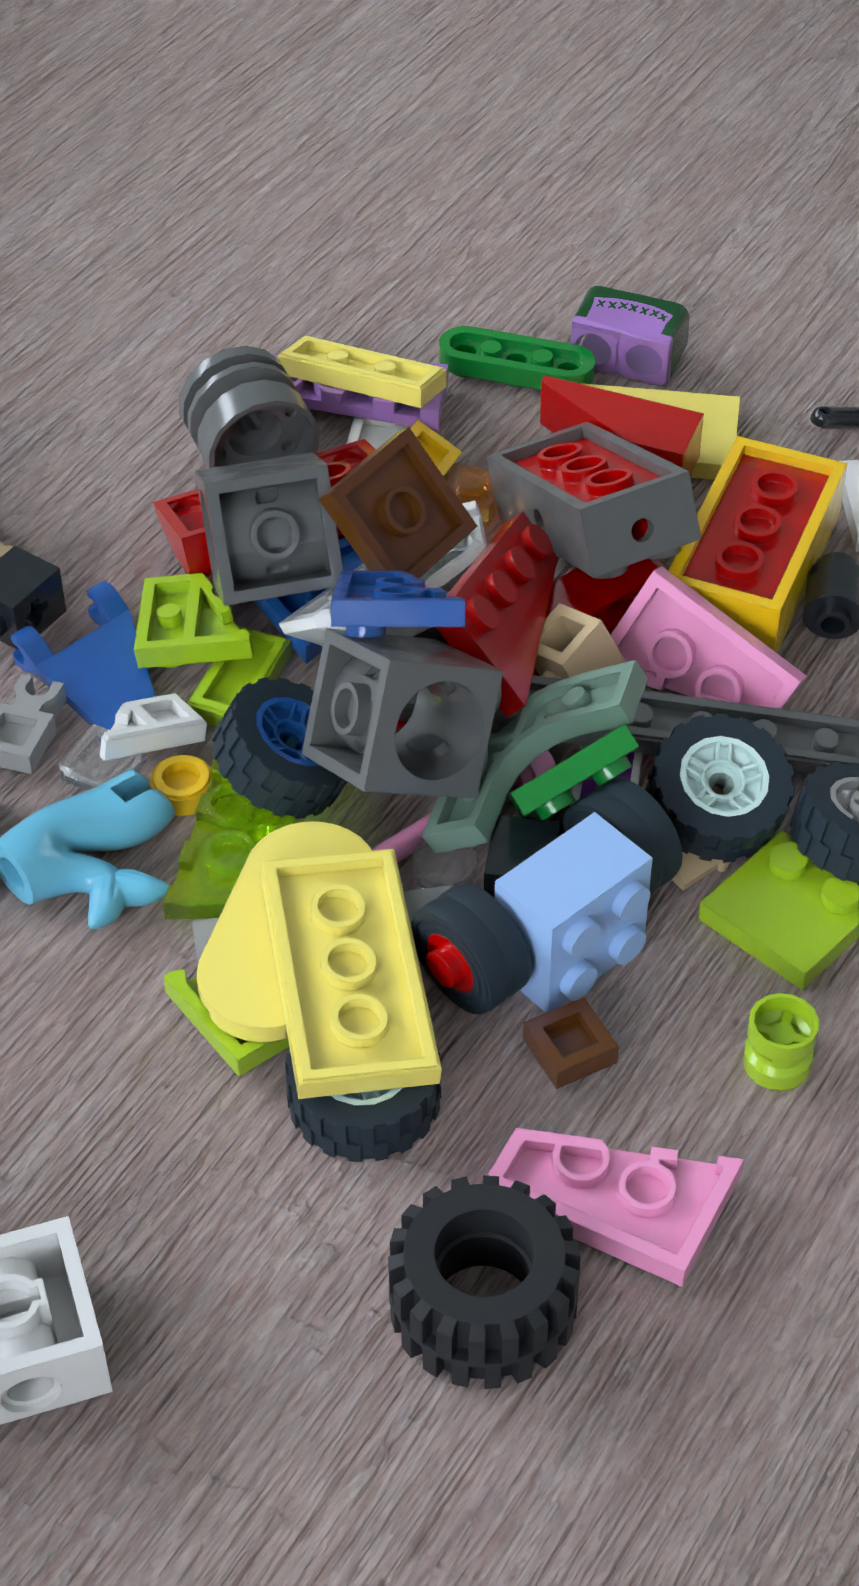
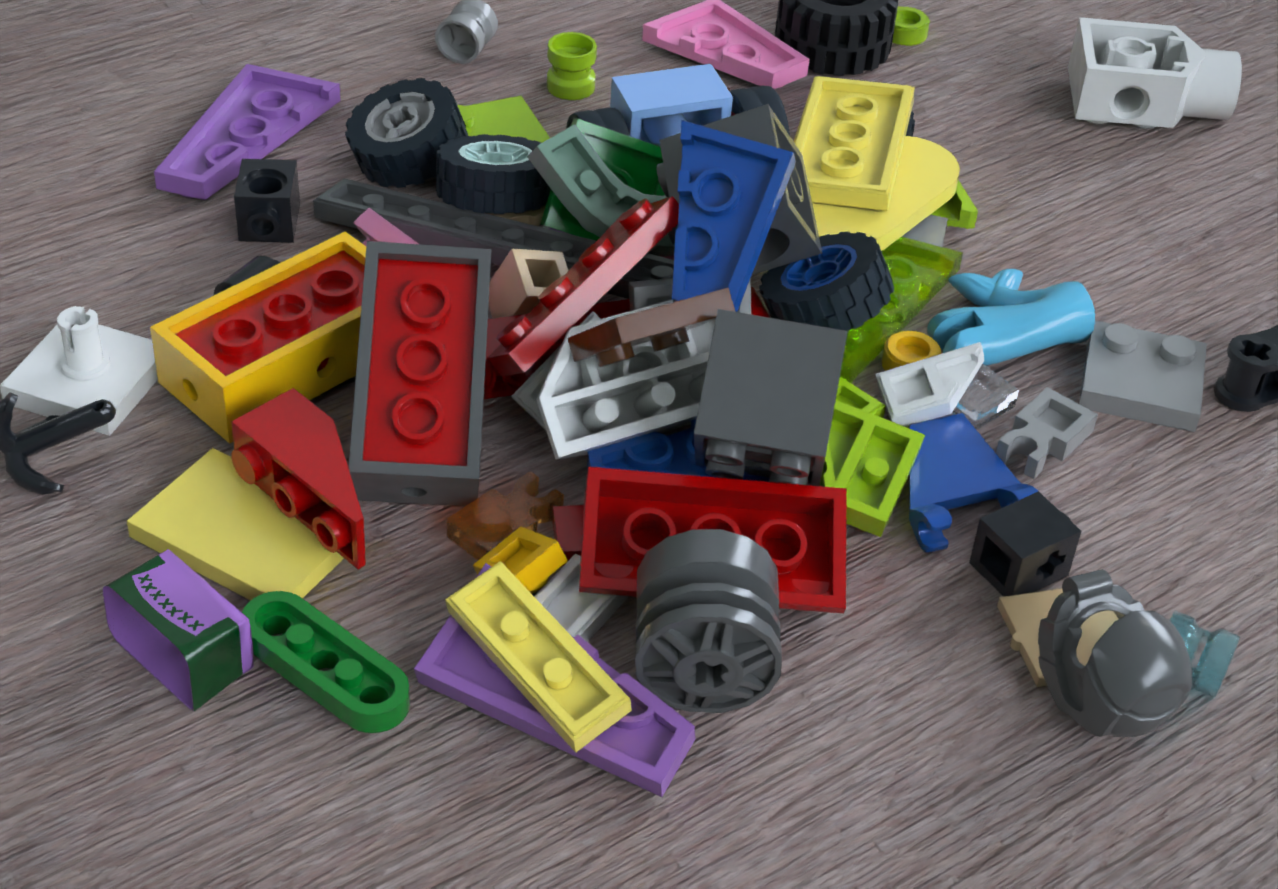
camera: 160 degrees left, 5 degrees down
none -> lime tile [892,6,930,46]

